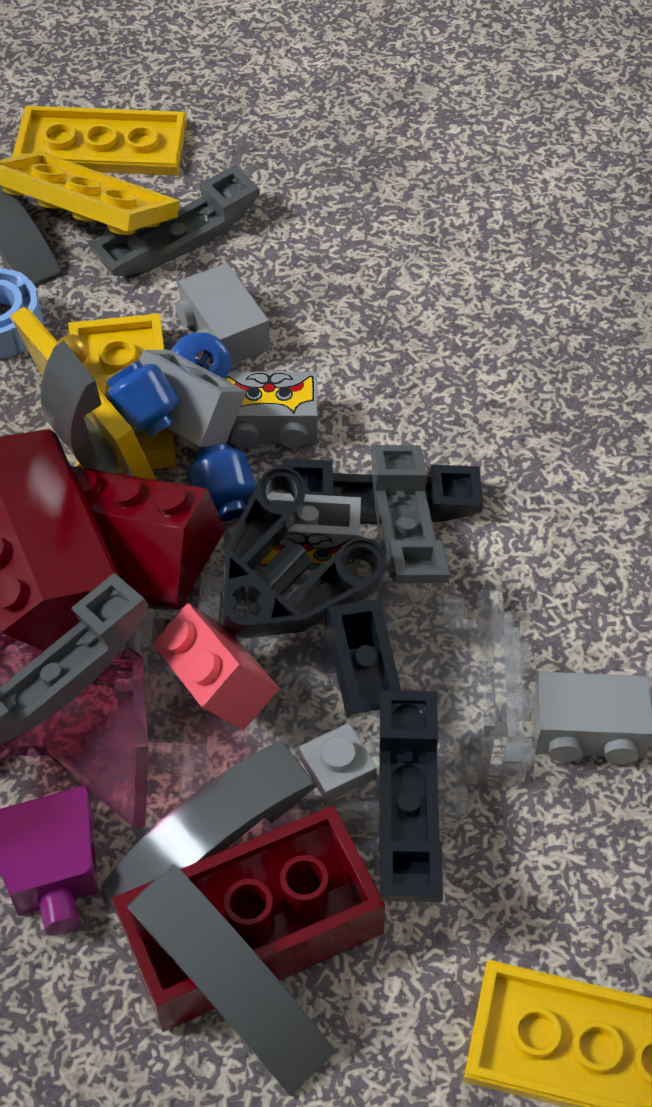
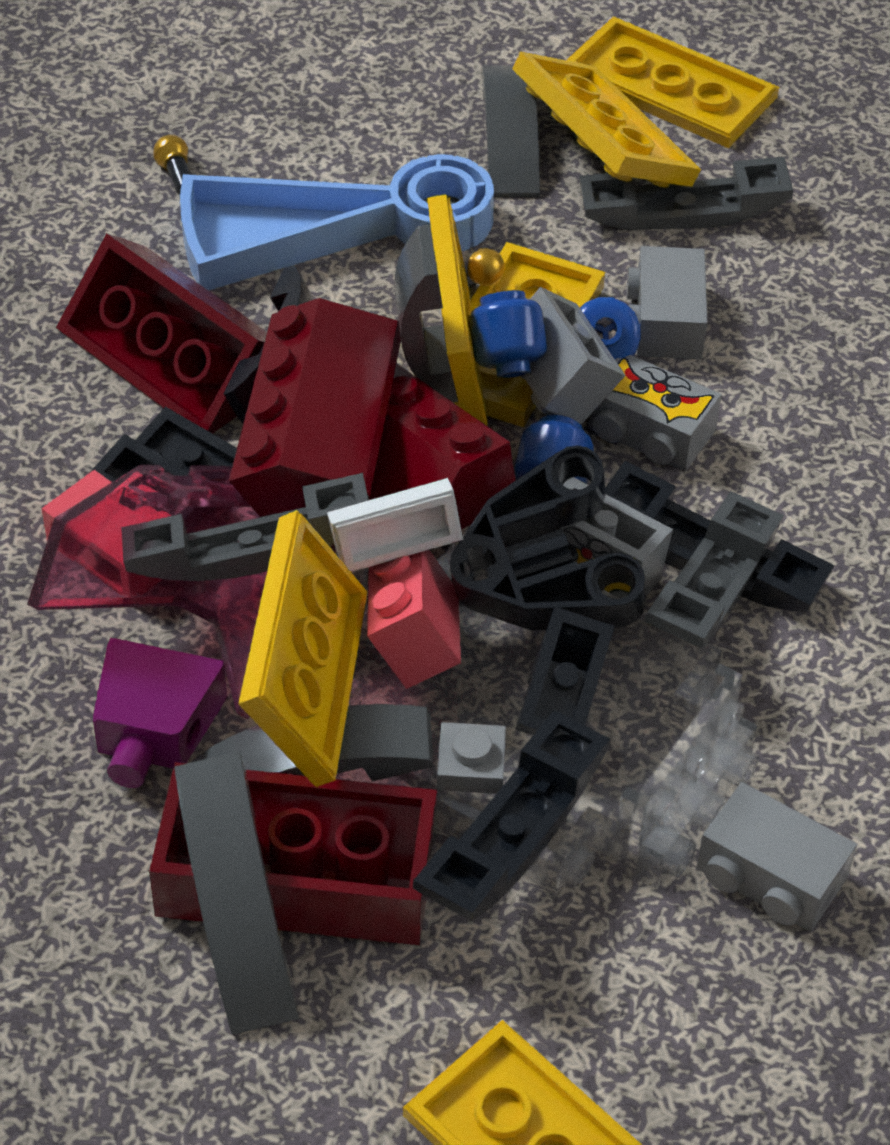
camera: 30 degrees right, 5 degrees down
none -> yellow tile [238,510,368,787]
none -> white tile [327,478,463,572]

